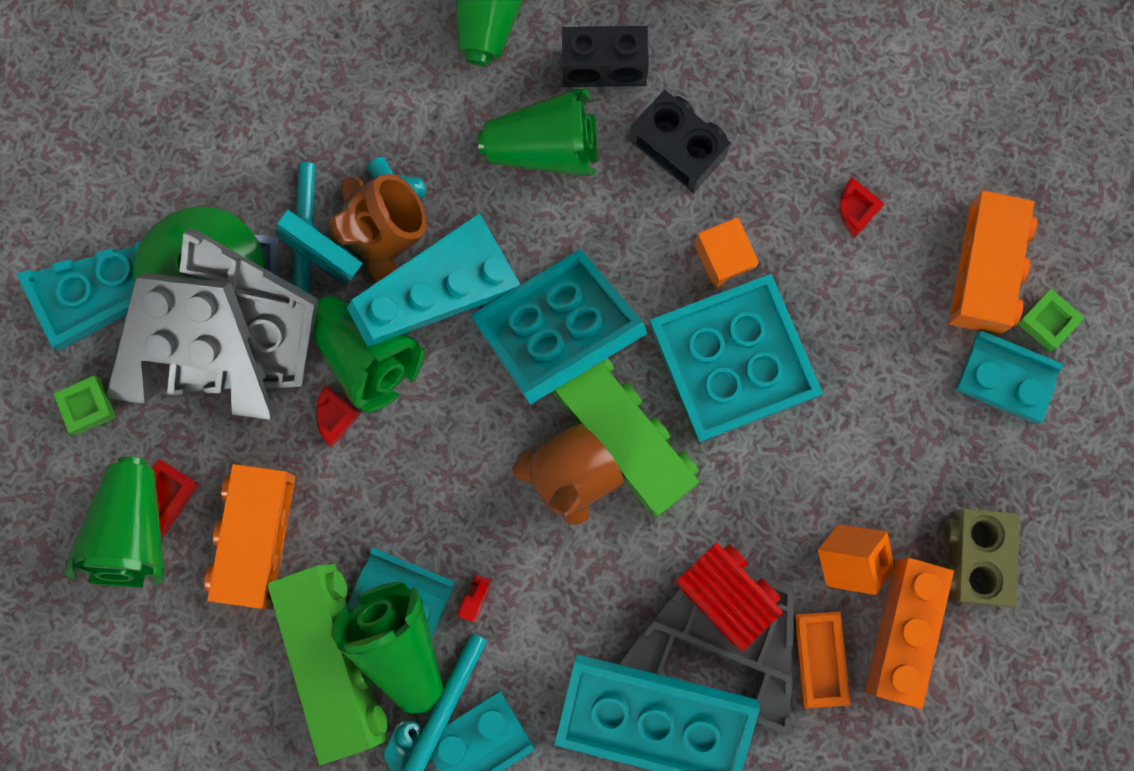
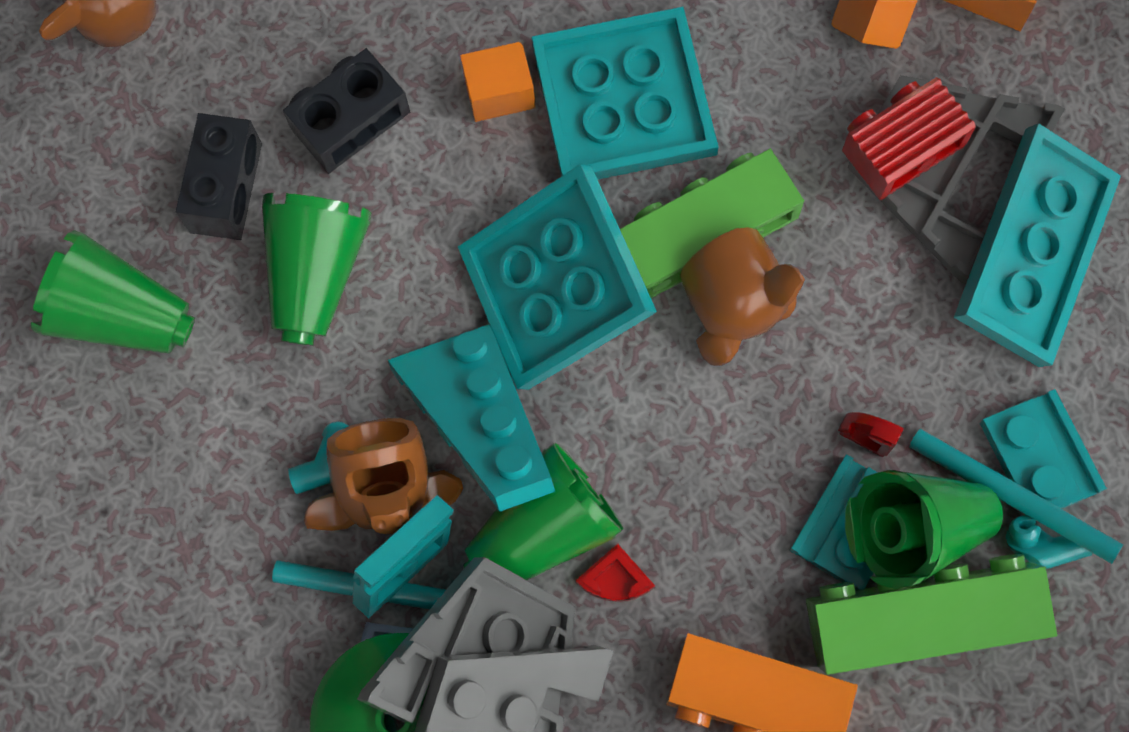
camera: 80 degrees left, 5 degrees down
orange tile [794,612,851,708] -> none

